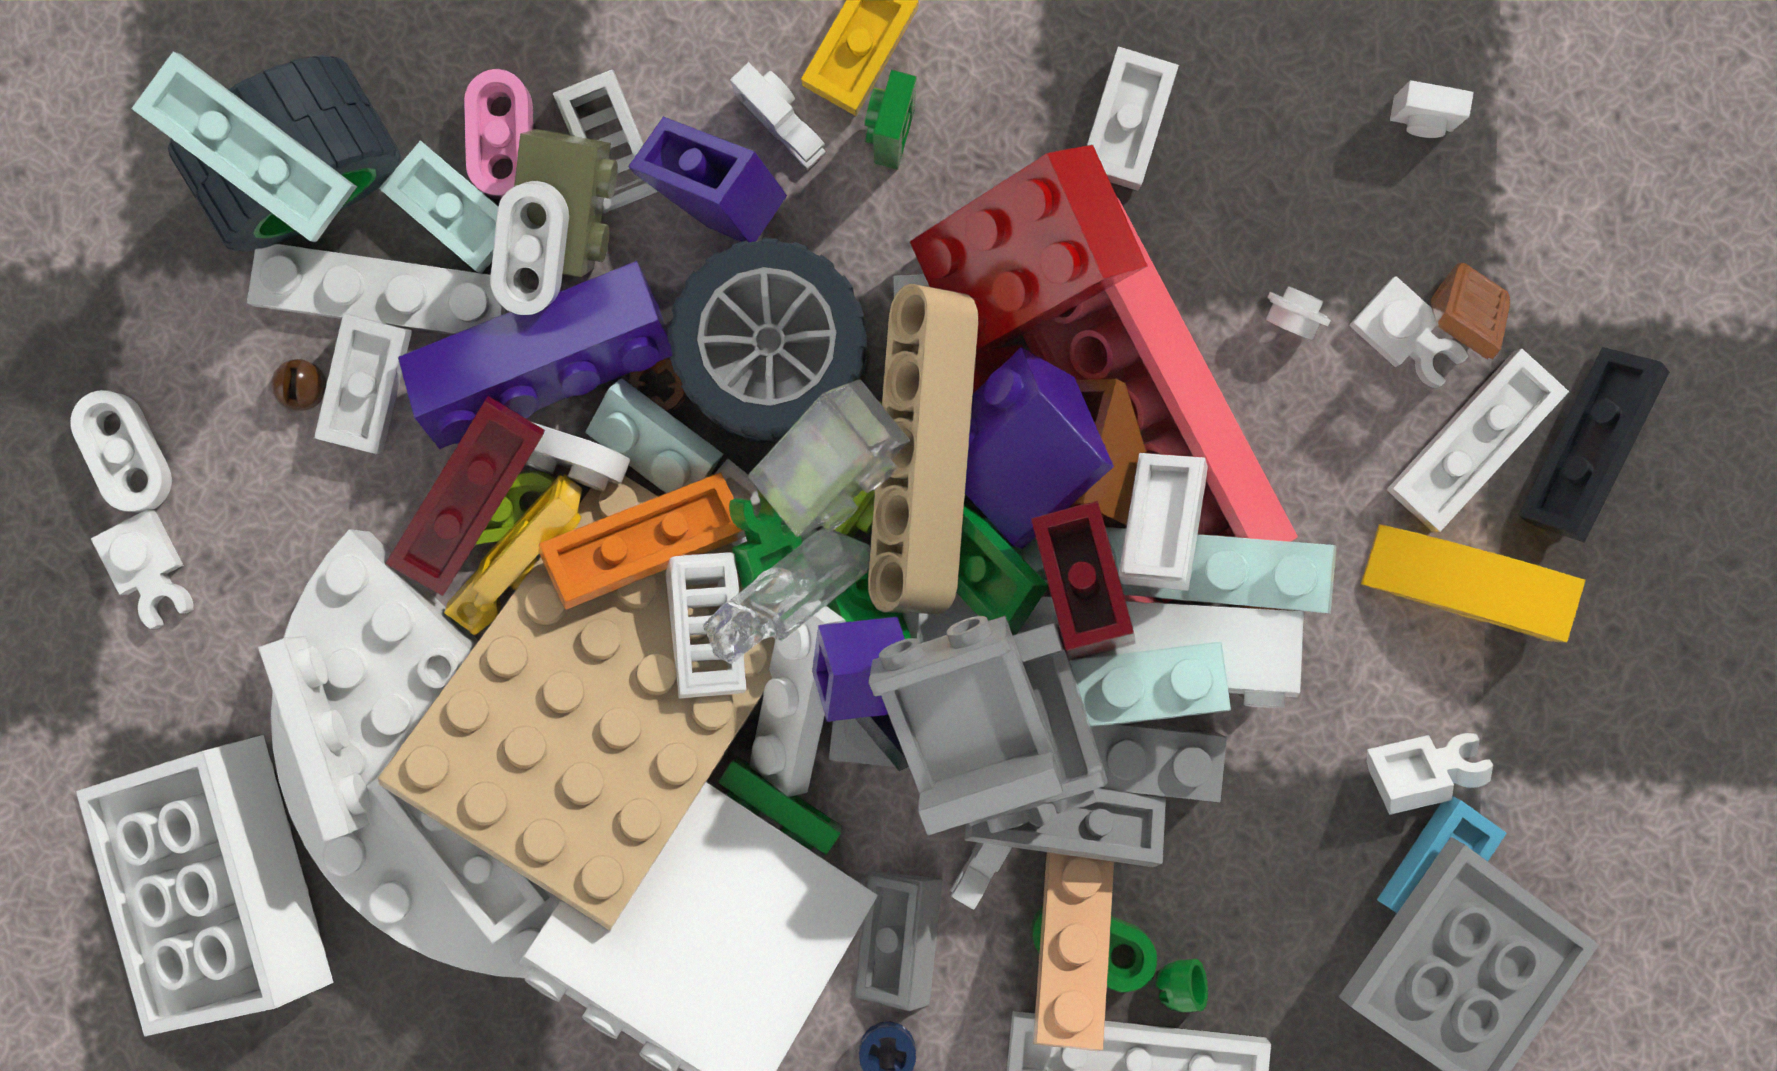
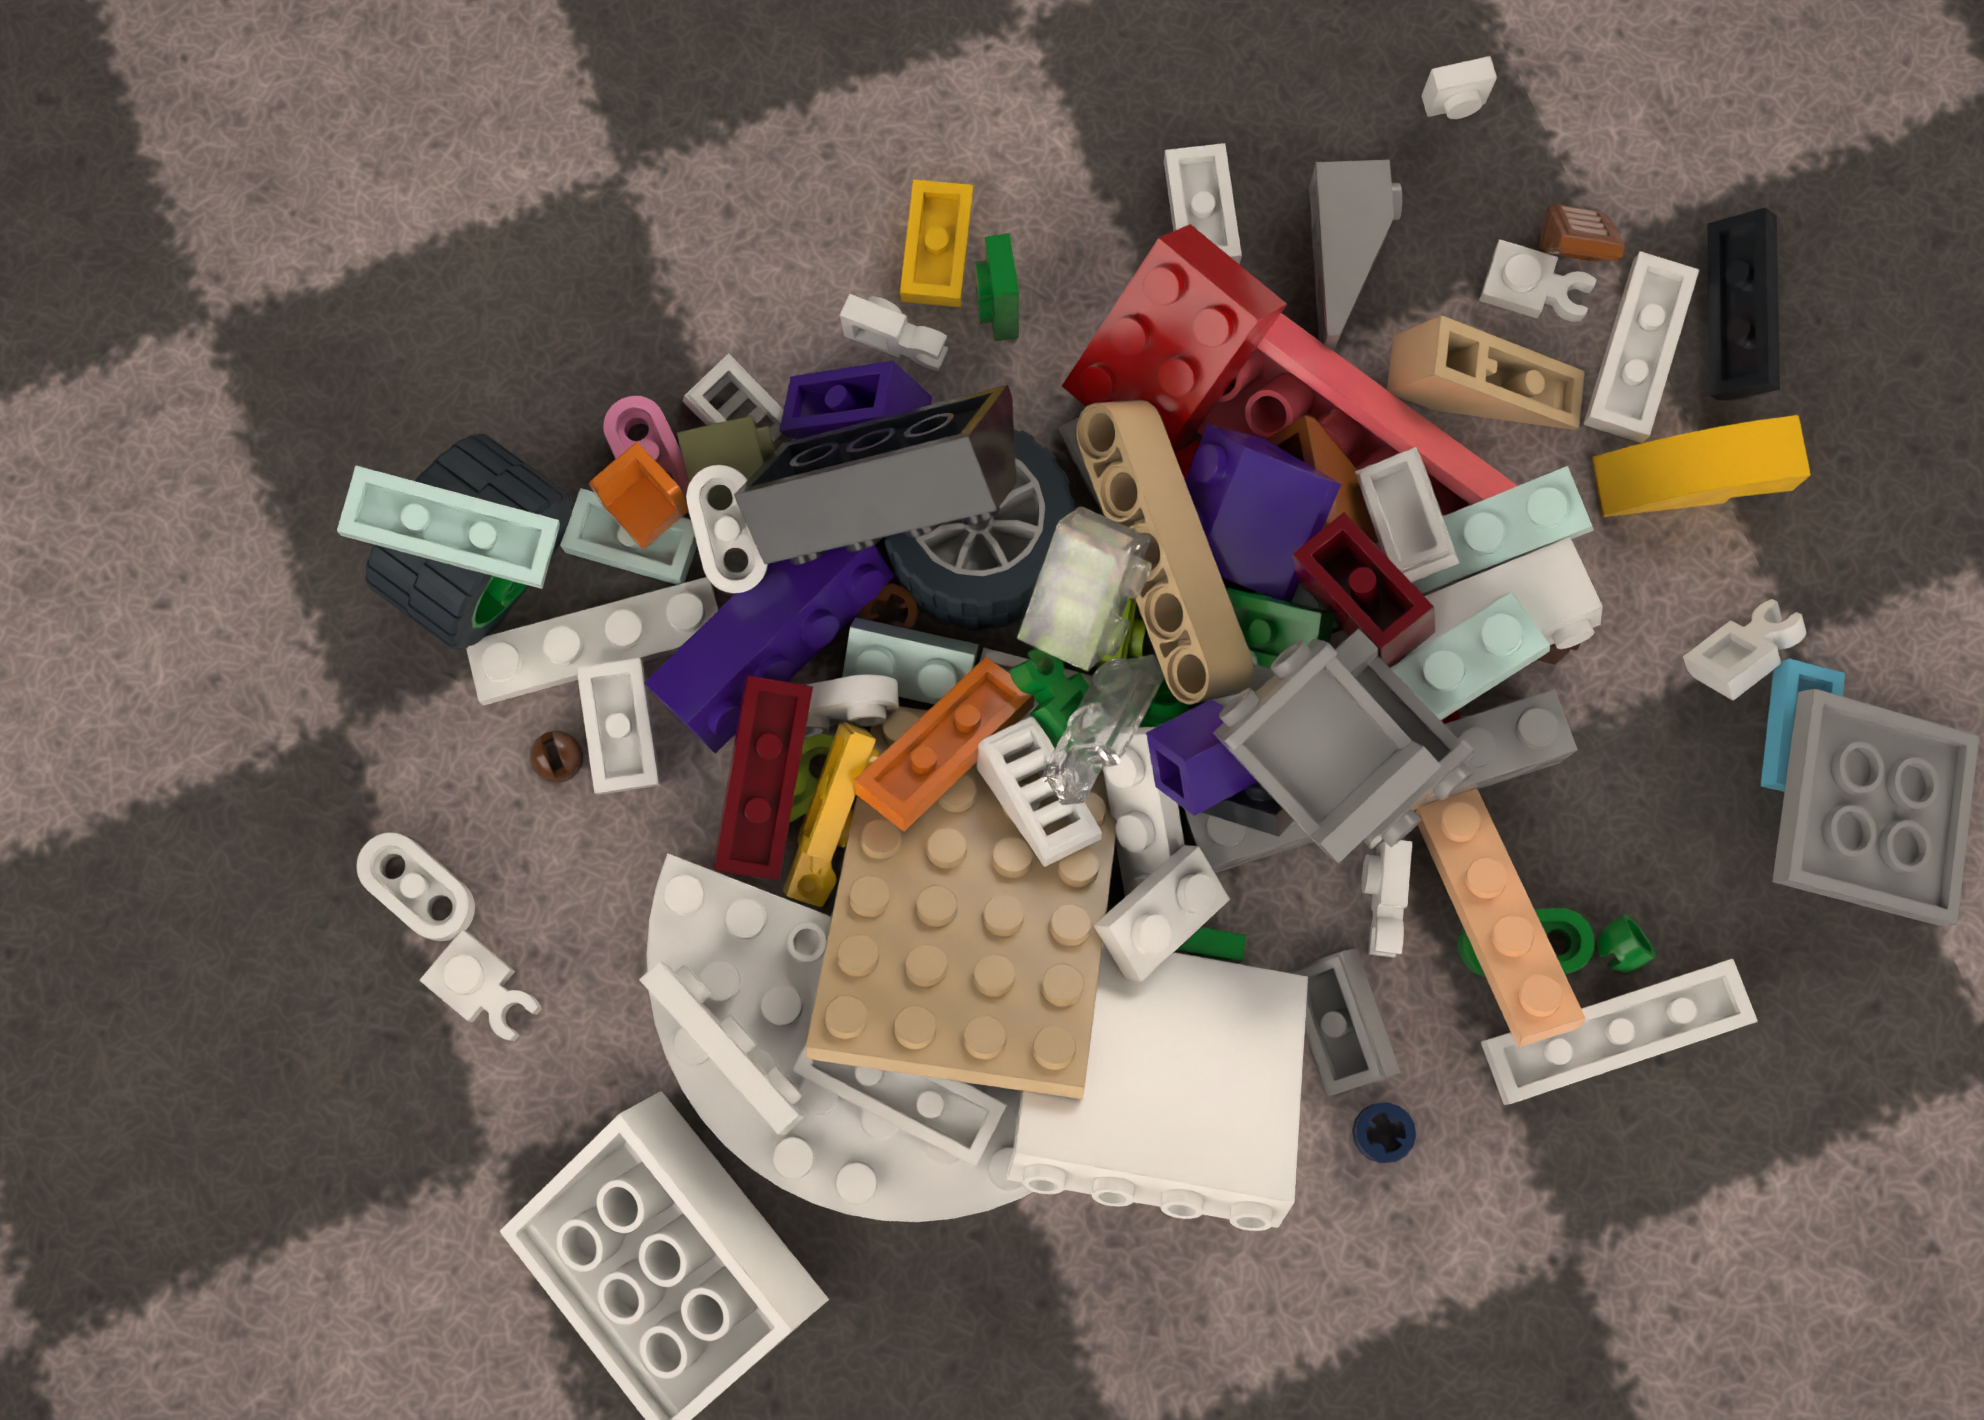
camera: 20 degrees left, 10 degrees down
light grey plate [964,788,1166,867] -> none
white plate [1266,287,1331,340] -> none
none -> orange panel [589,441,689,550]
none -> slope [734,385,1016,565]
none -> white plate [1094,845,1230,982]
none -> light grey slope [1309,160,1402,351]
none -> tan slope [1387,315,1585,430]

